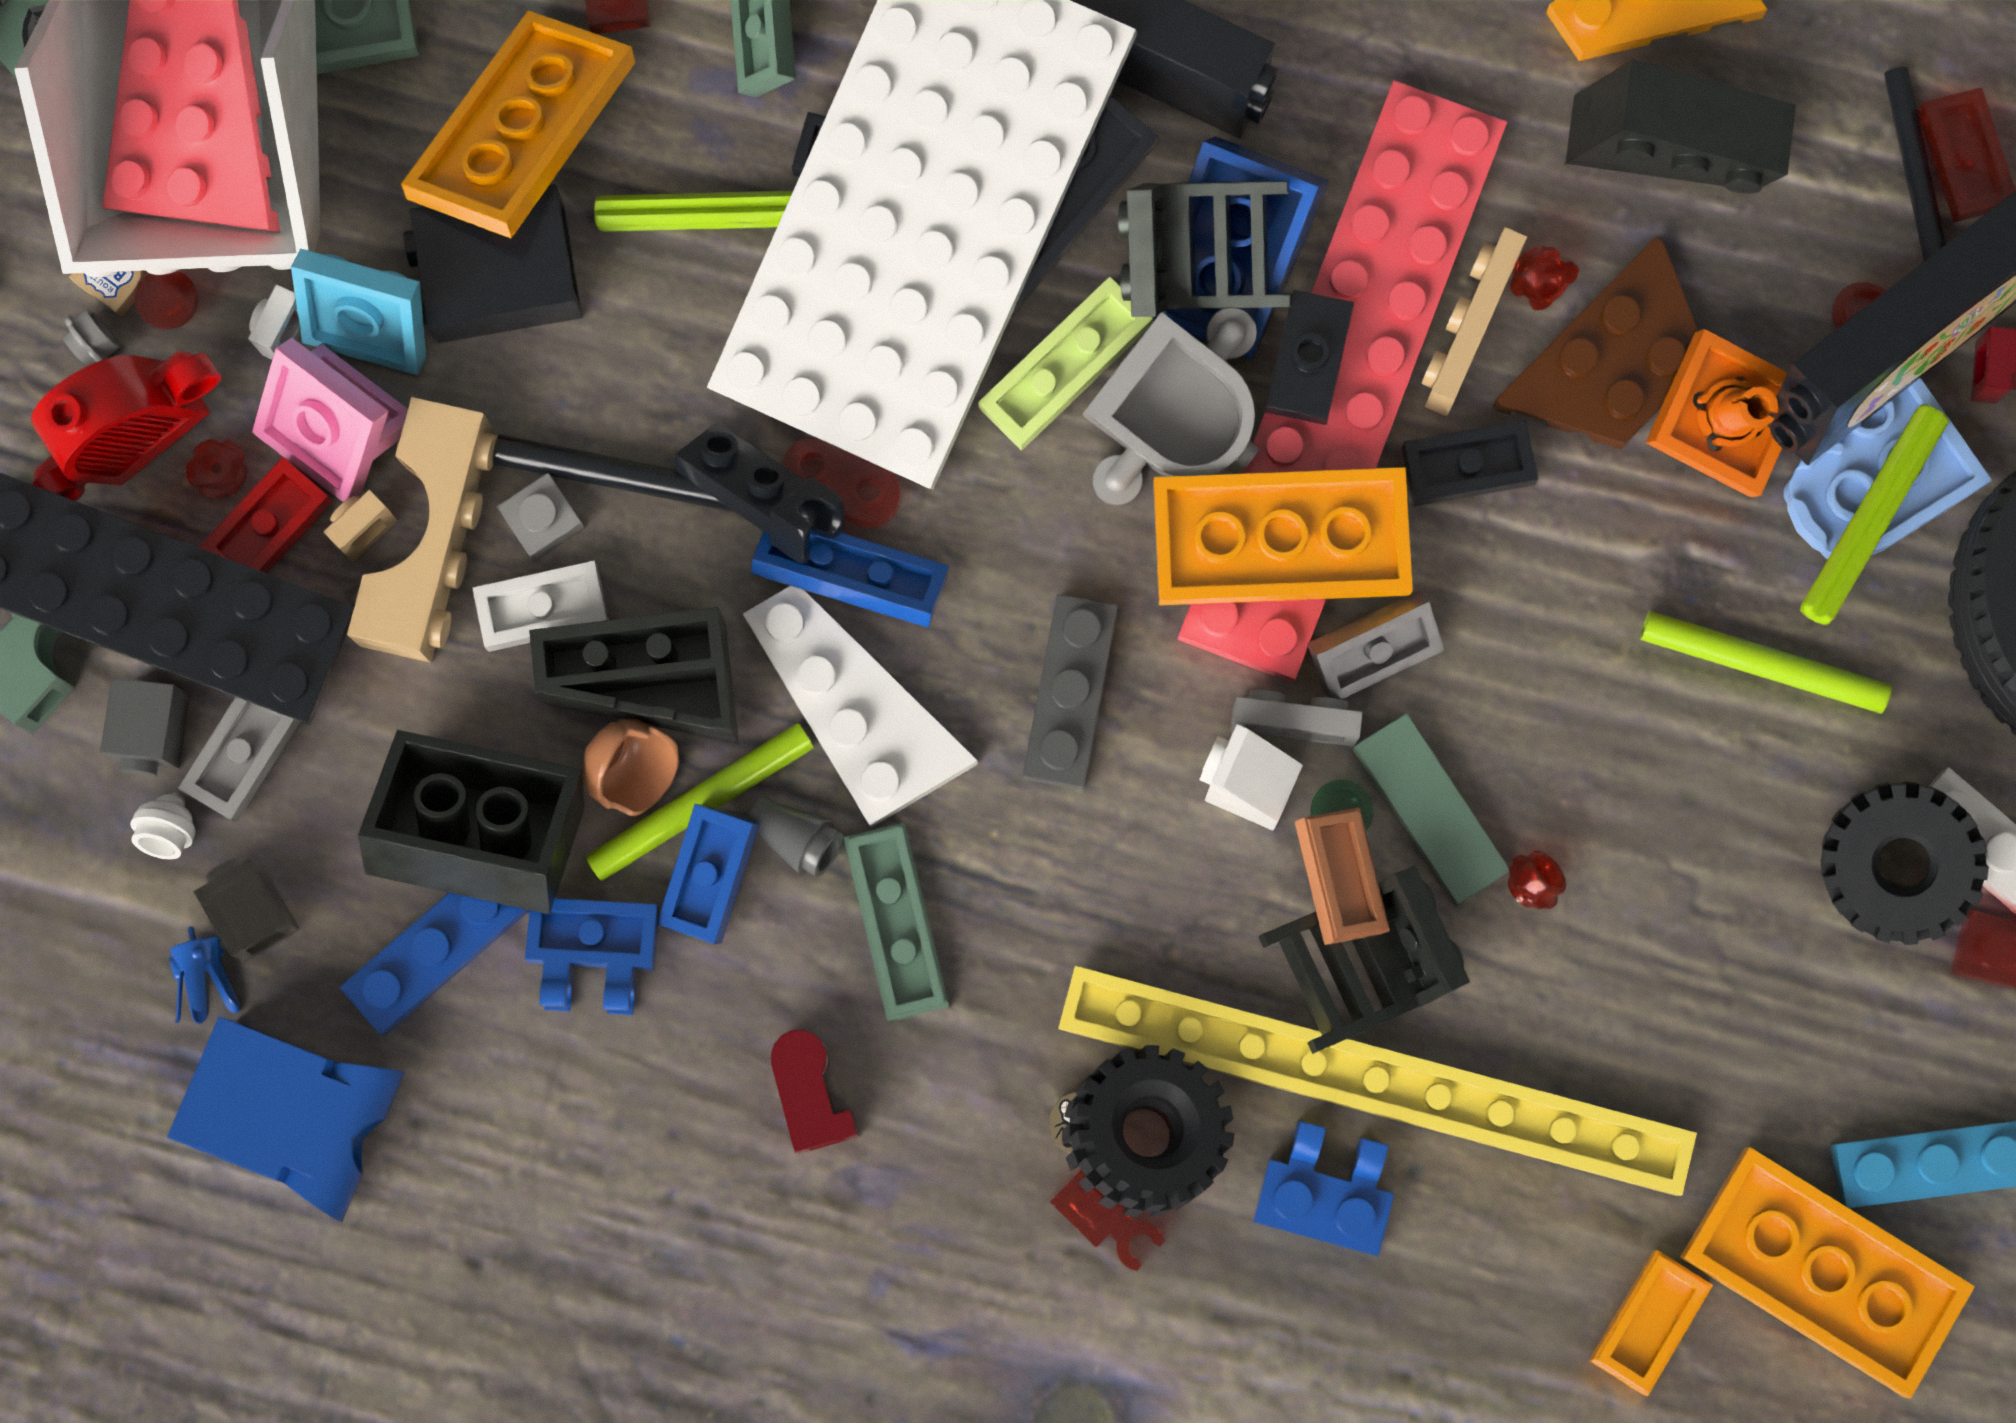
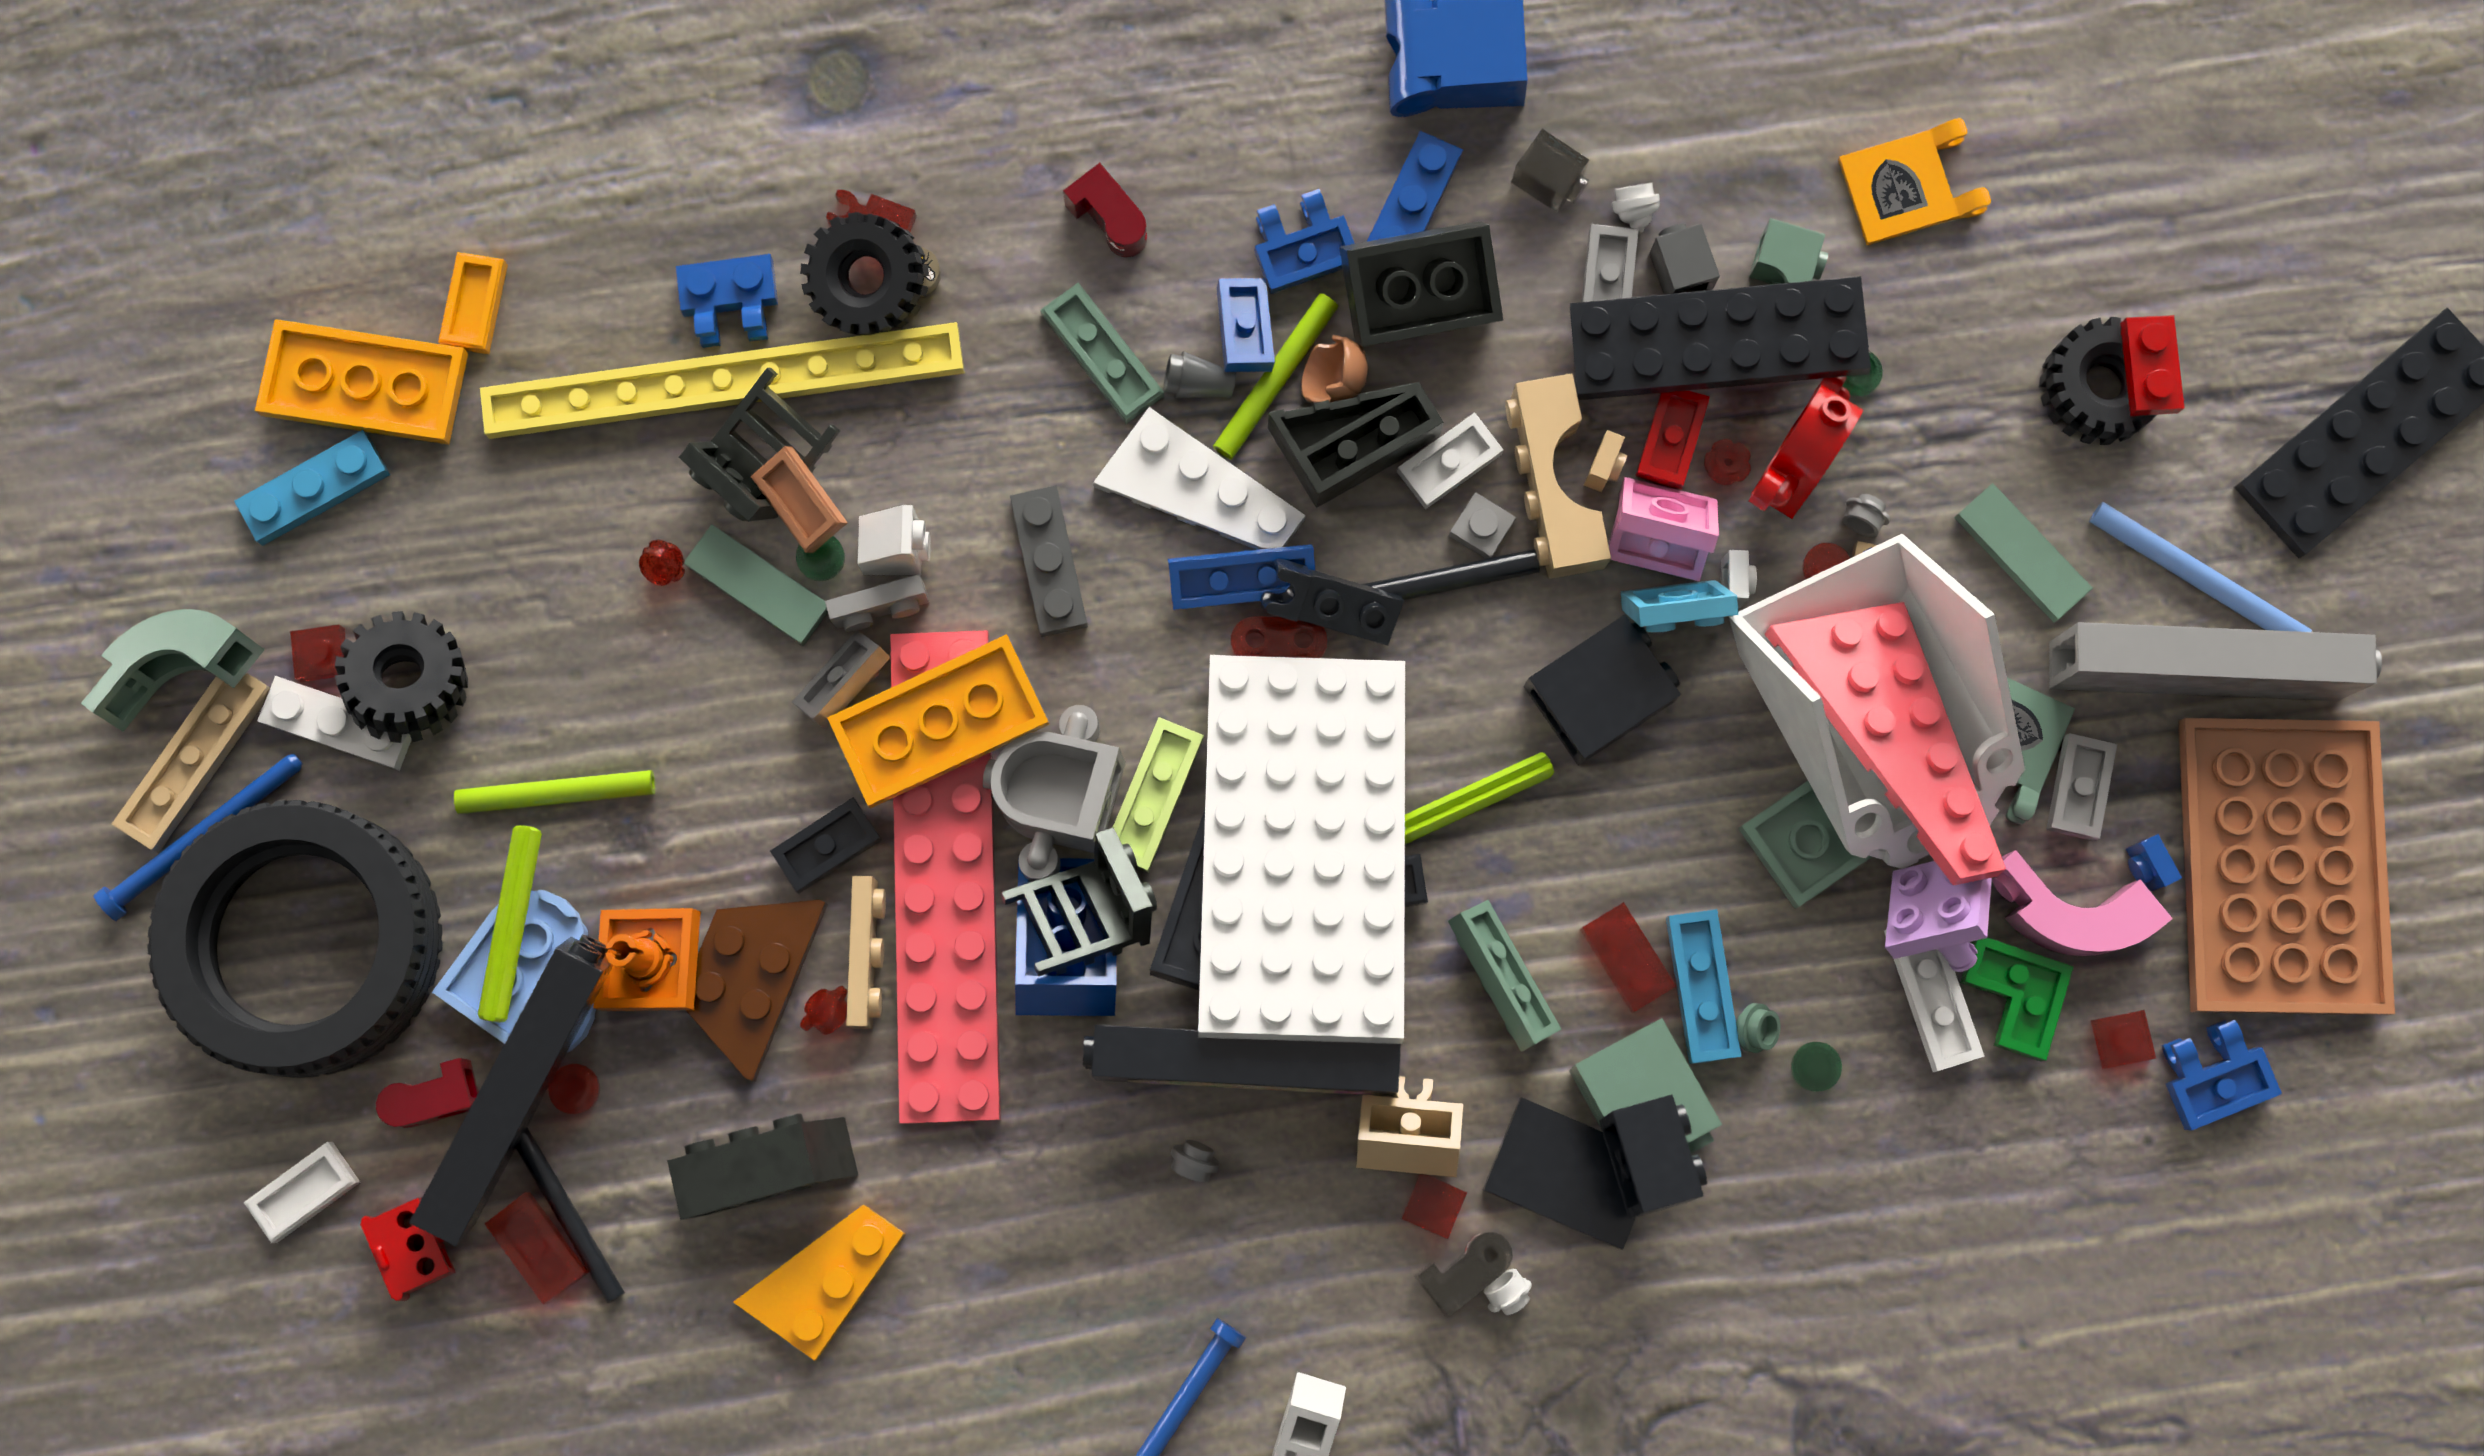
camera: 150 degrees right, 0 degrees up
blue piece [169,926,240,1024] -> none
light orange plate [401,10,636,239] -> none
black plate [1266,290,1354,425] -> none

